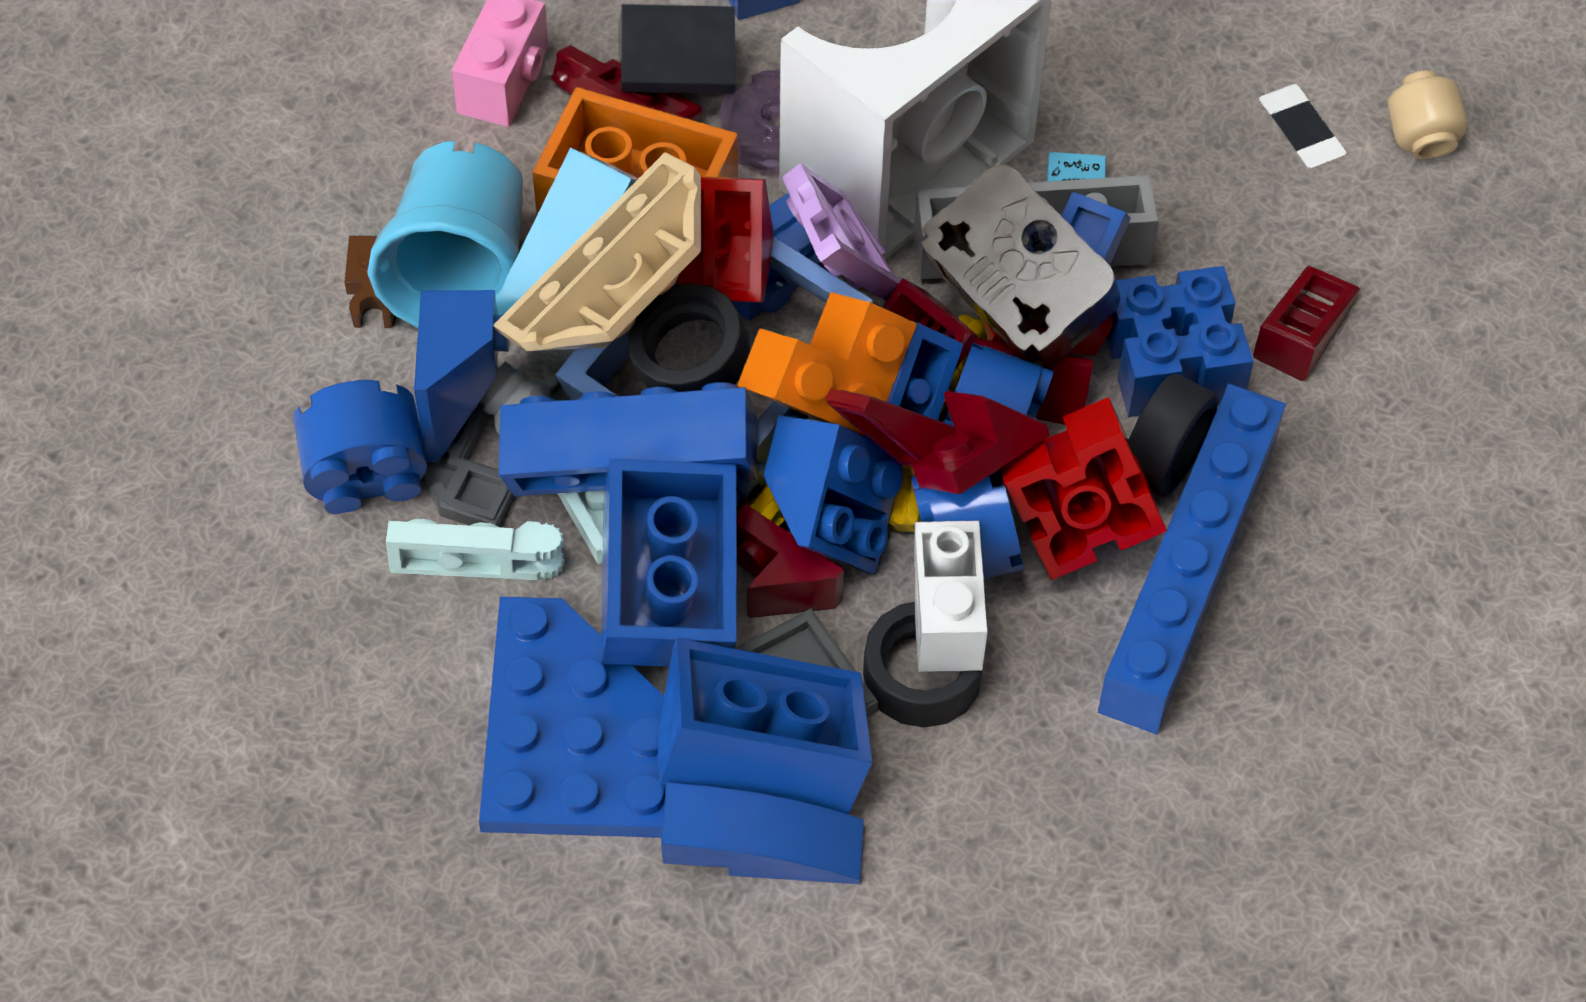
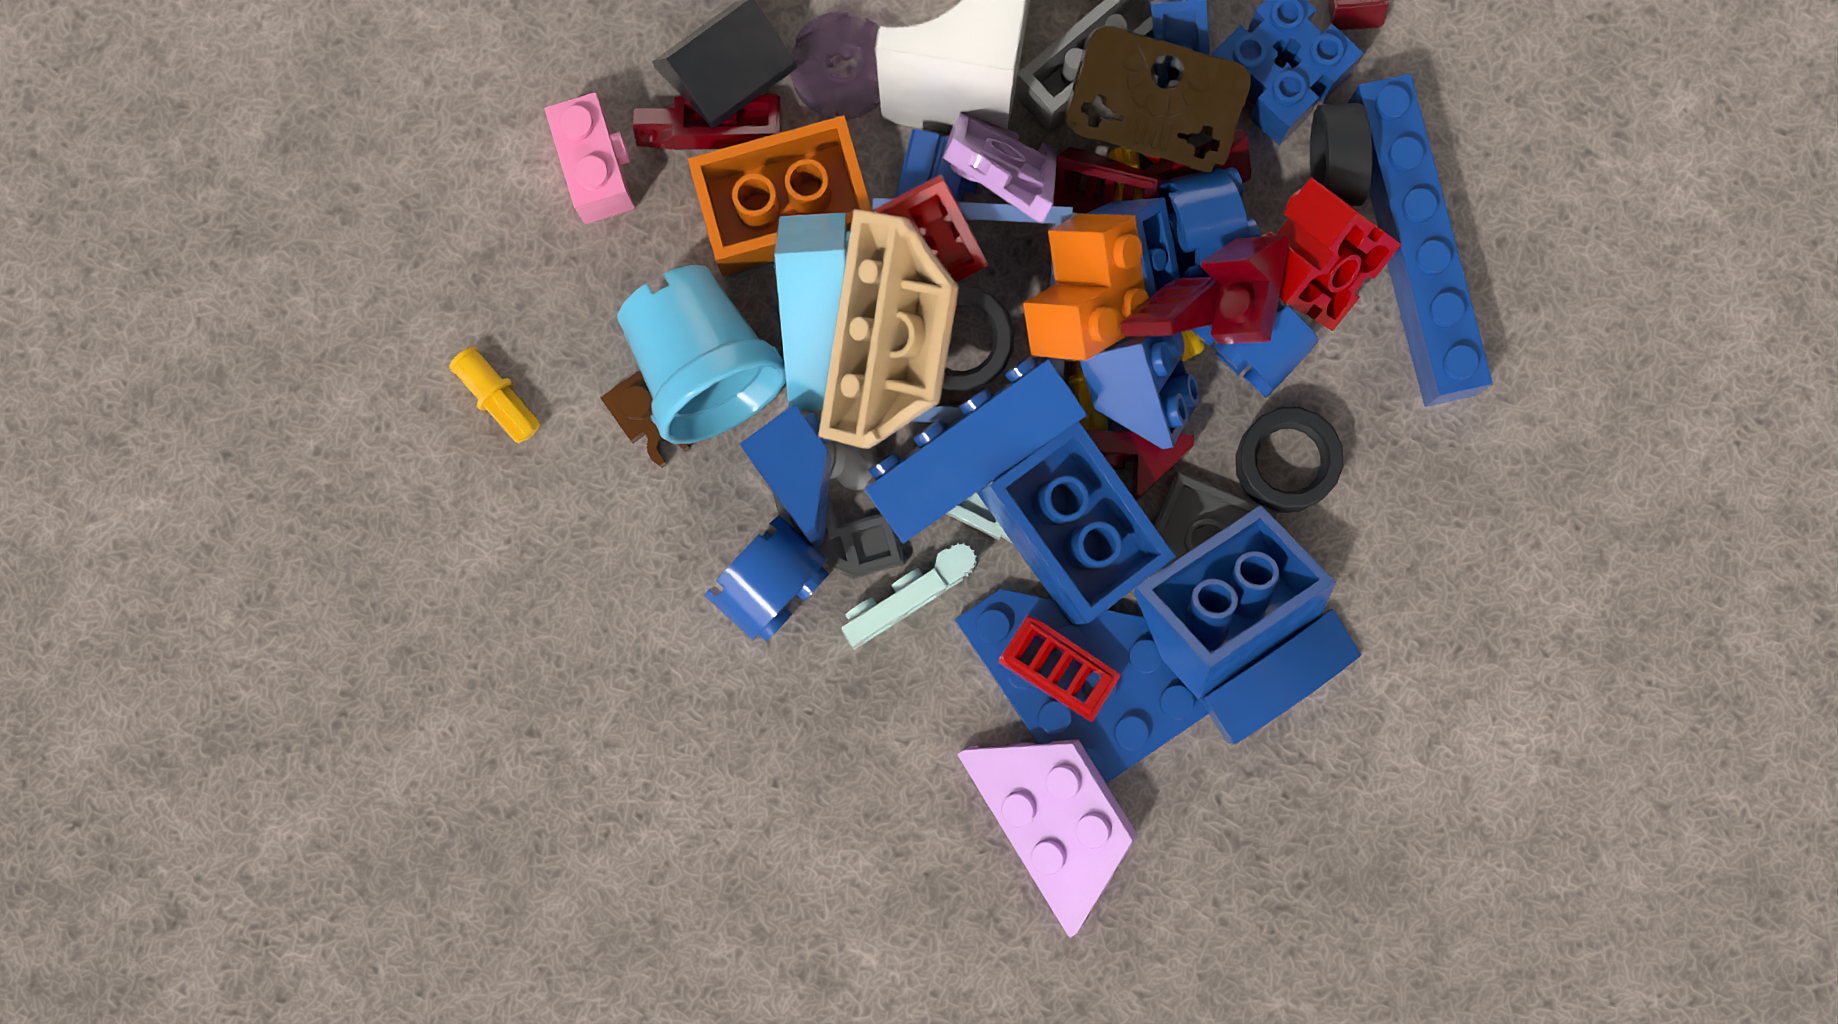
camera: 30 degrees left, 25 degrees up
white slope [914,521,987,672] -> none
none -> yellow axle [449,346,540,443]
none -> lavender wing [957,740,1138,938]
none -> red slope [998,614,1121,722]

